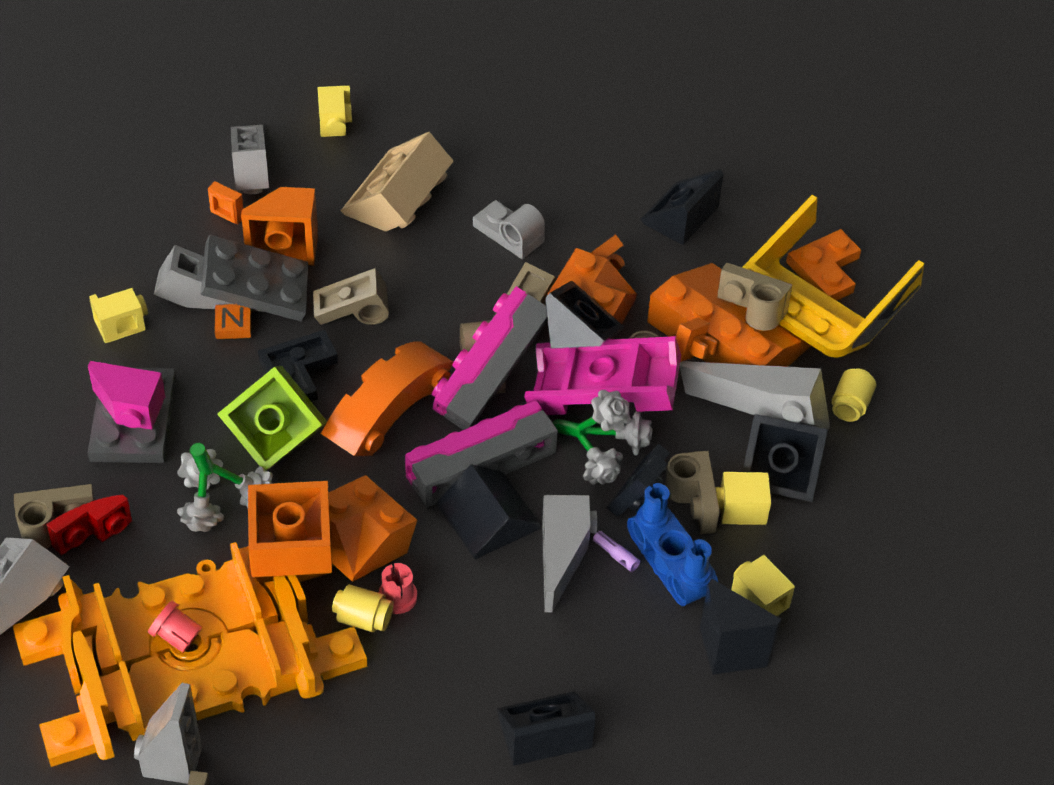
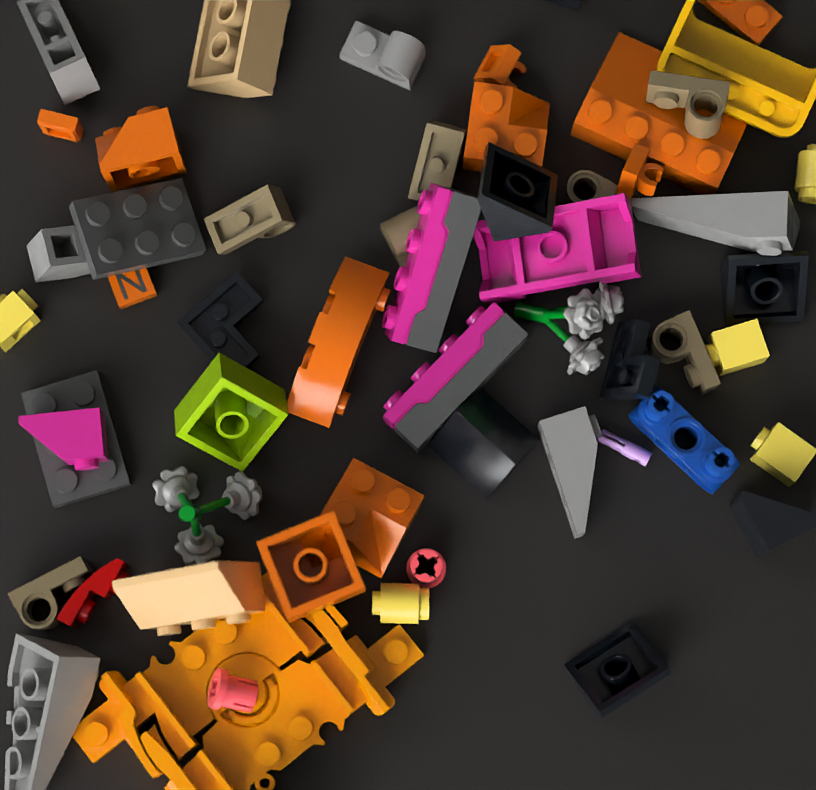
camera: 15 degrees left, 30 degrees up
none -> slope [112,561,266,636]

